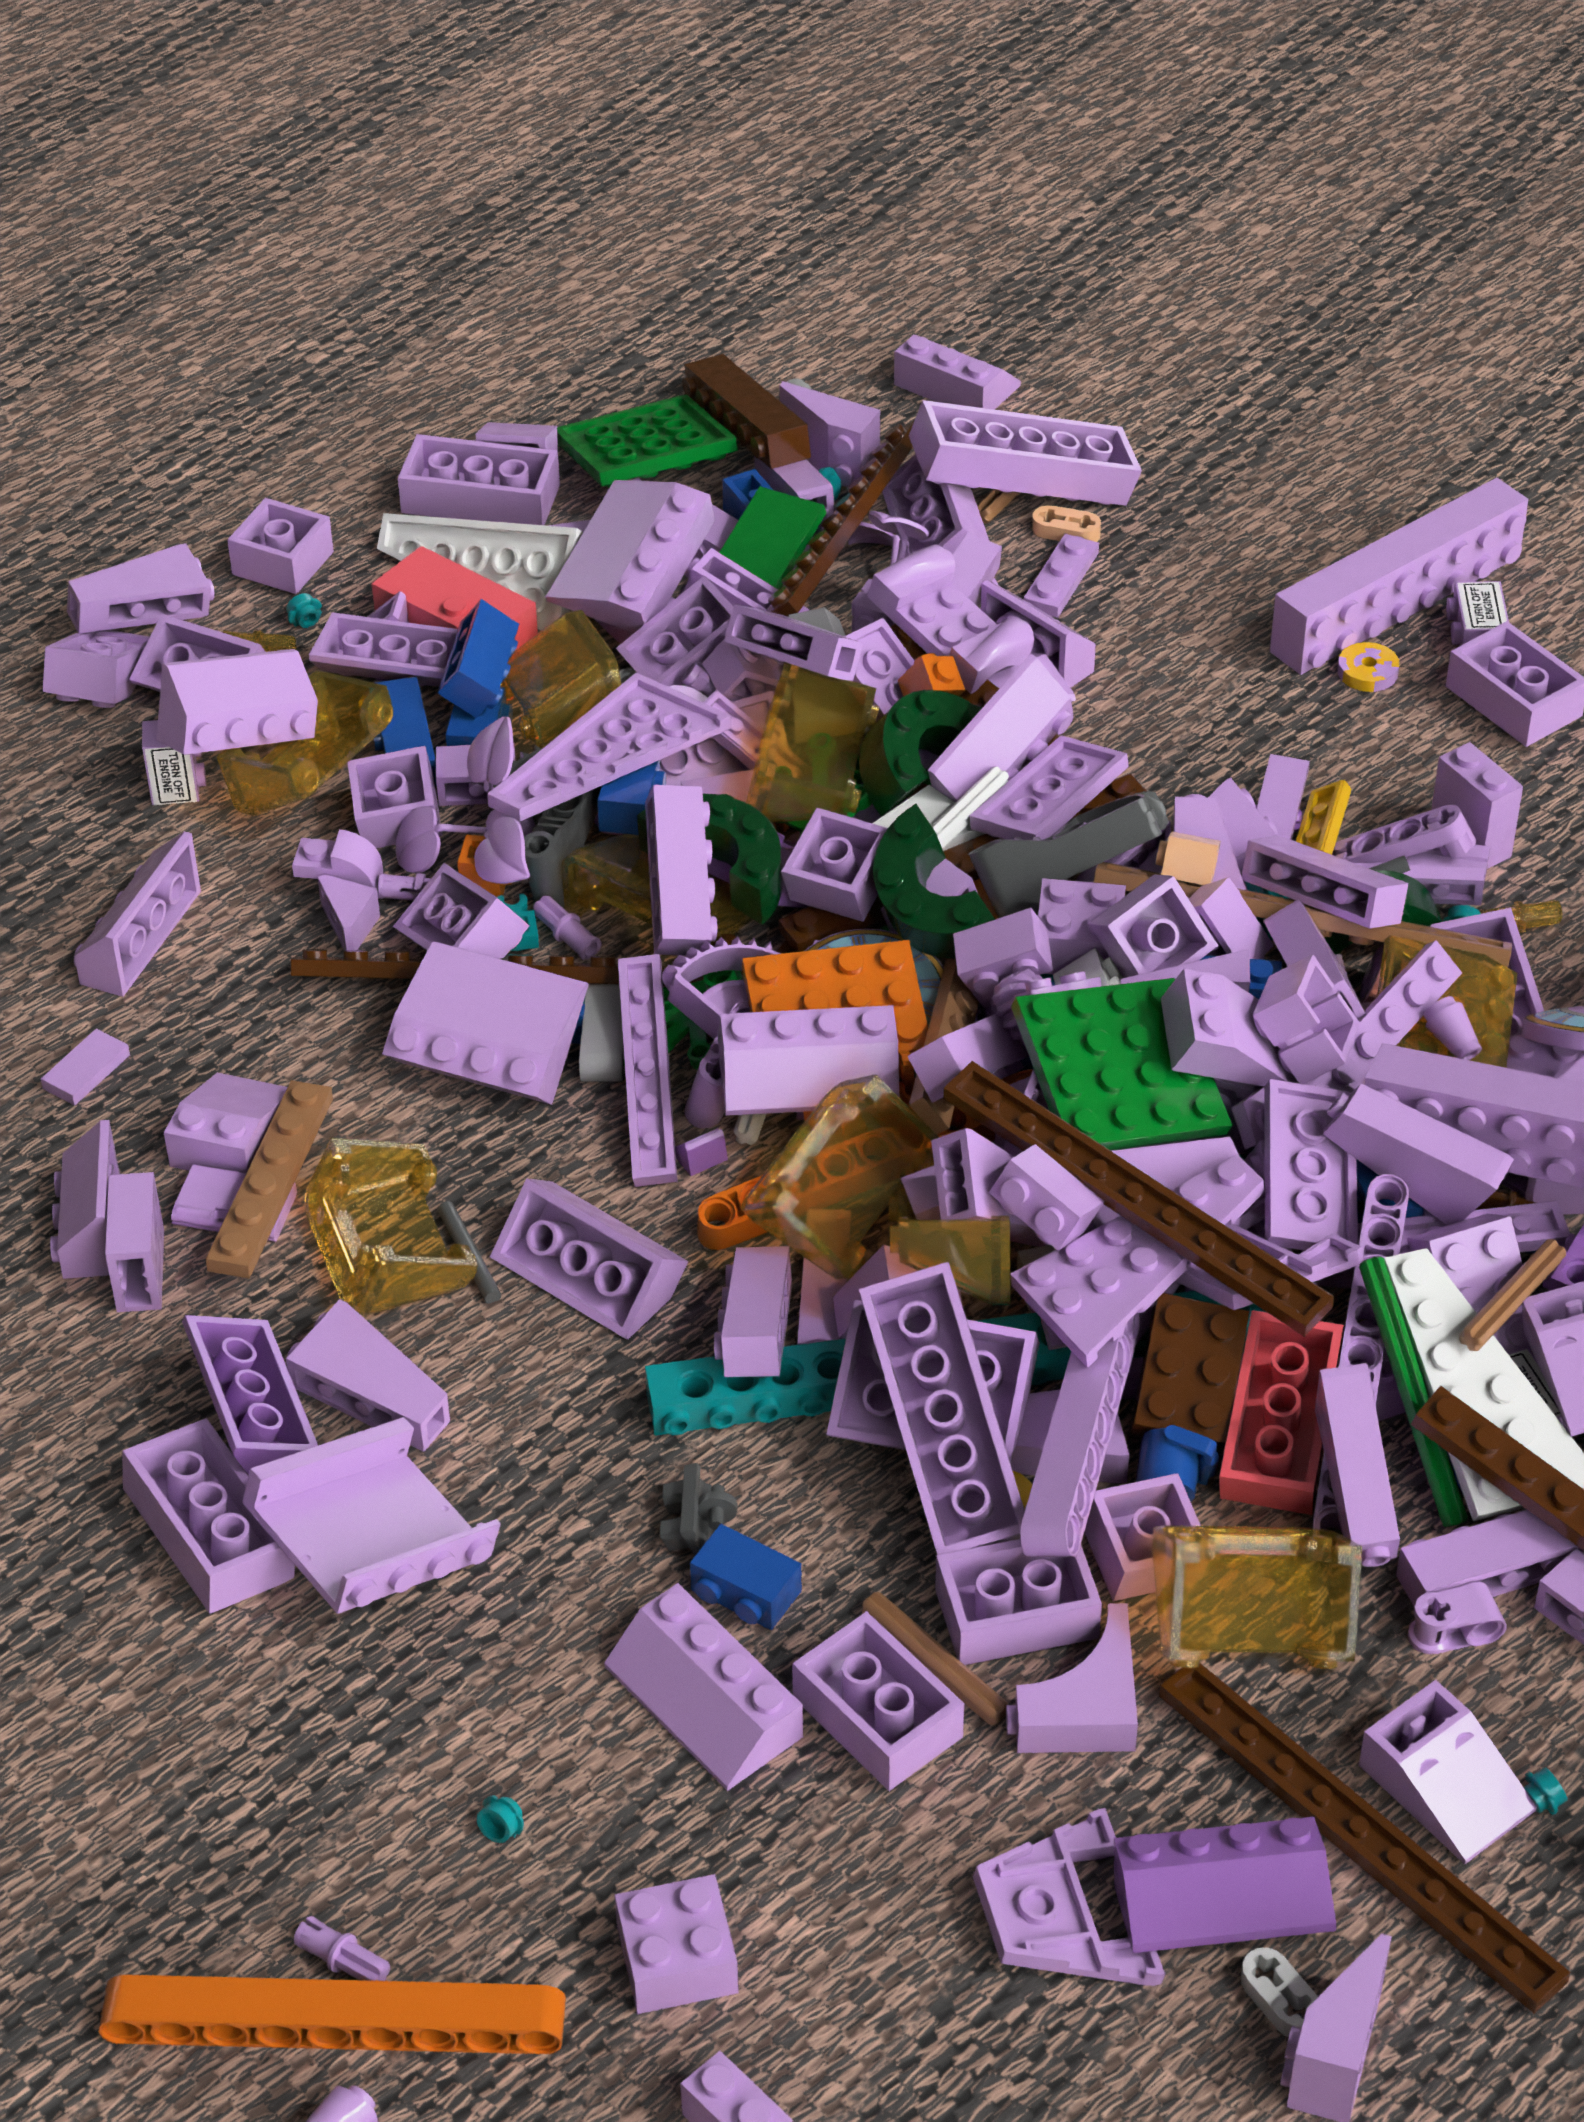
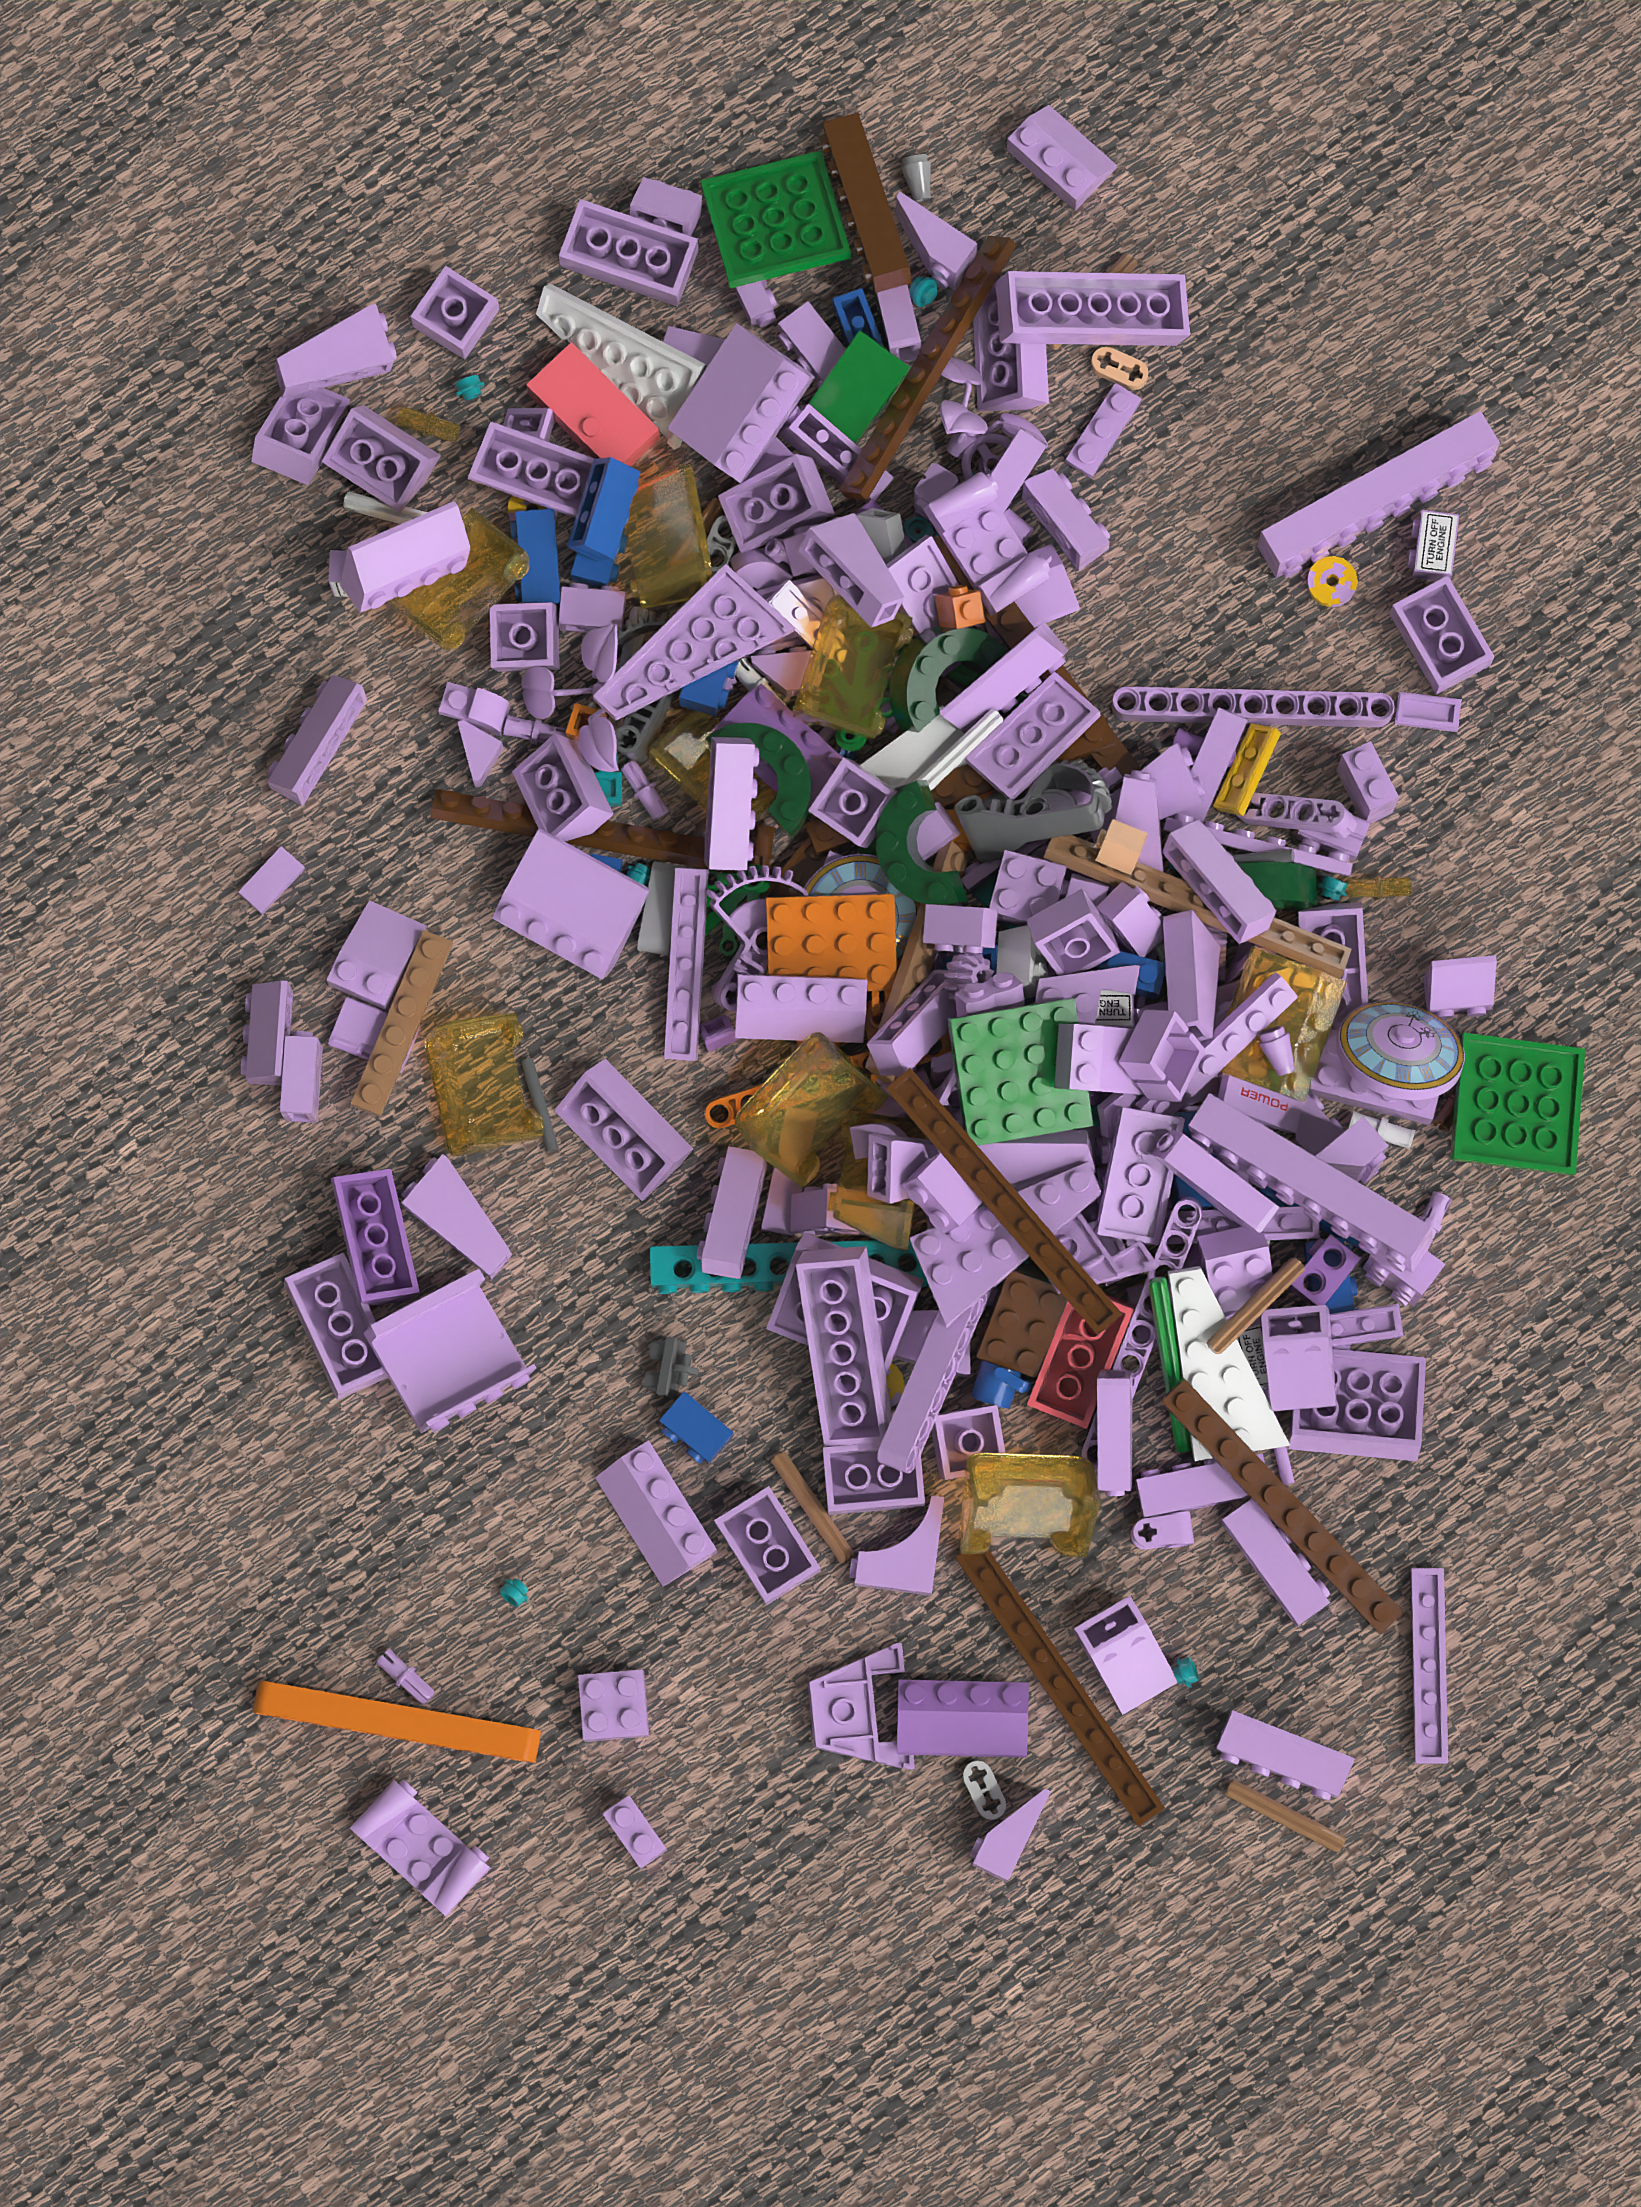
camera: 10 degrees right, 35 degrees up
none -> lavender beam [1111,687,1395,727]
none -> lavender tile [1395,692,1462,732]

